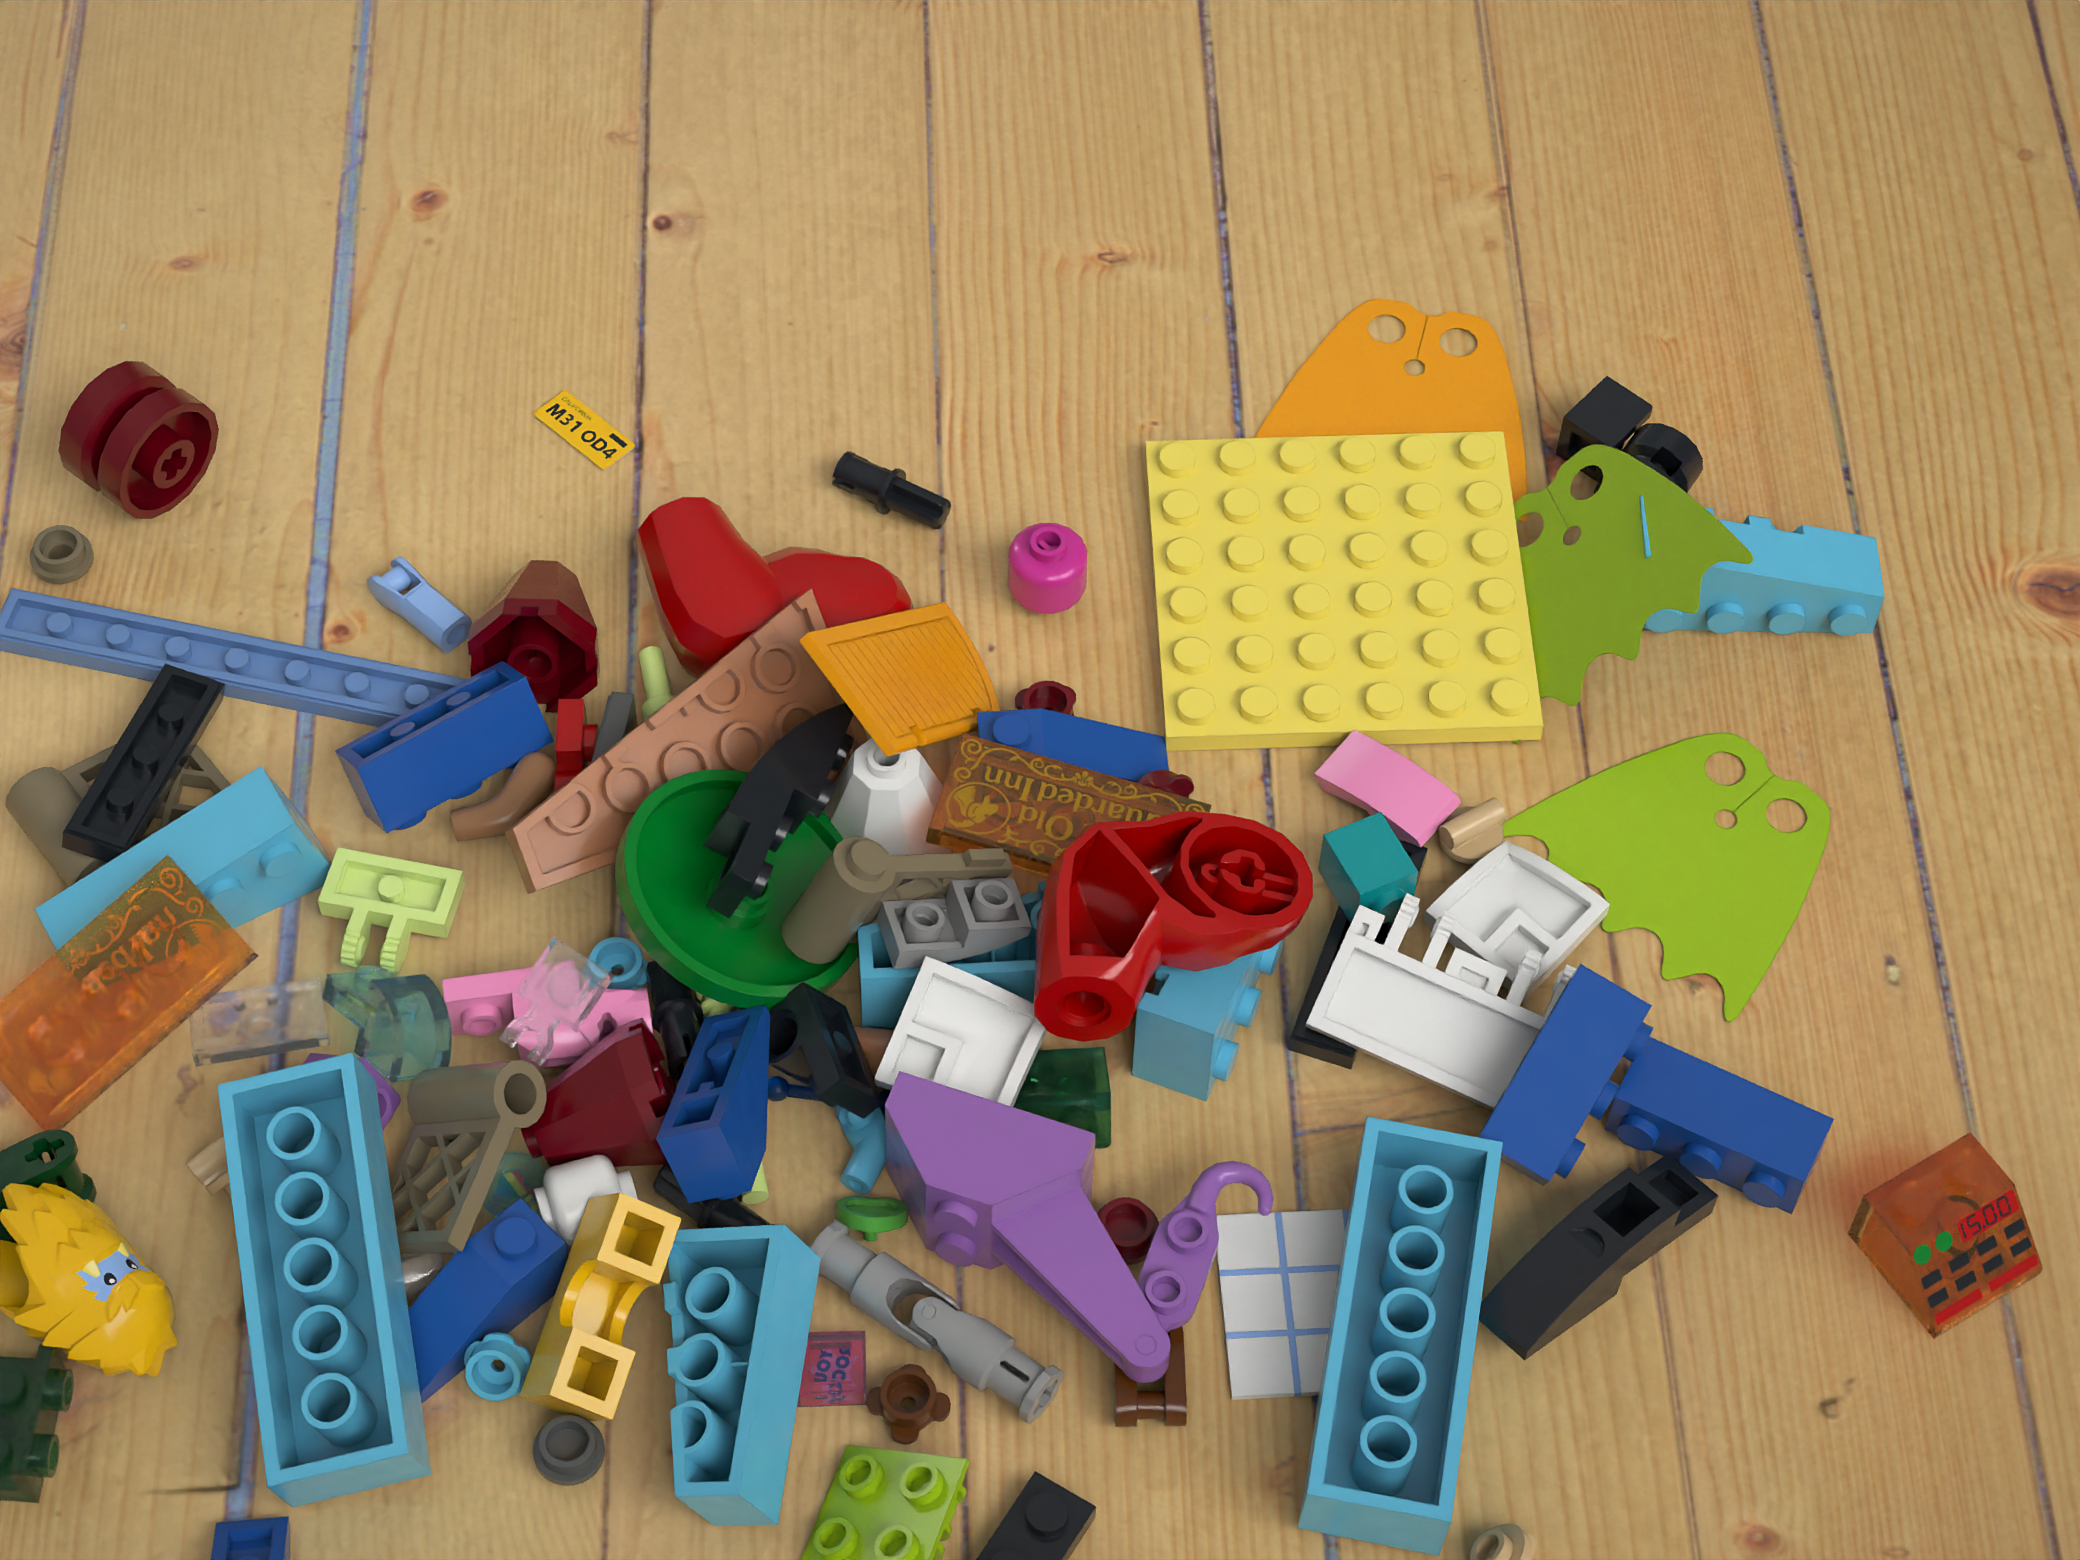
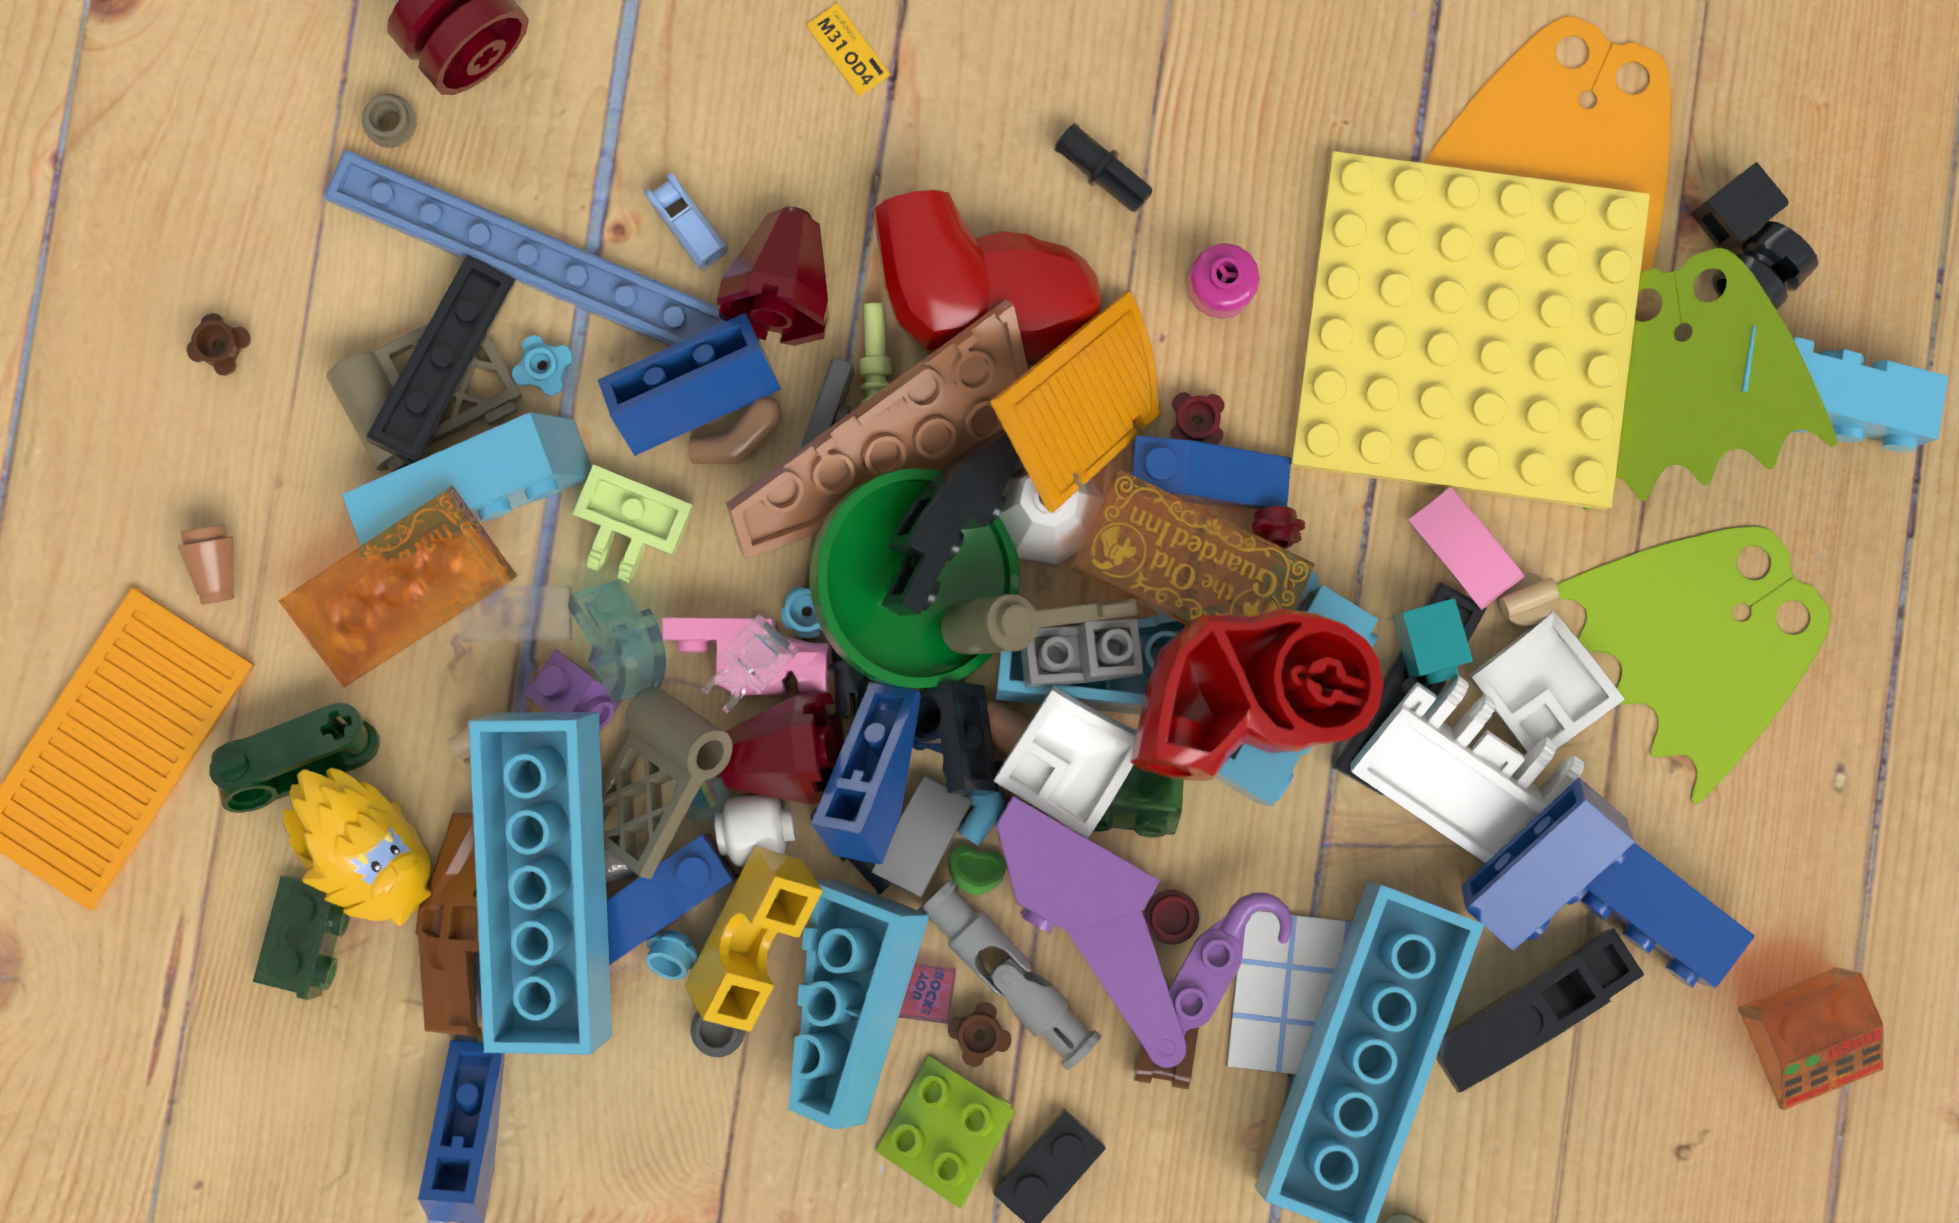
camera: 10 degrees right, 30 degrees up
red plate [554,699,599,793] -> none
none -> dark orange plate [415,813,482,1037]
none -> medium azure plate [512,335,573,396]
none -> light grey slope [872,776,973,897]

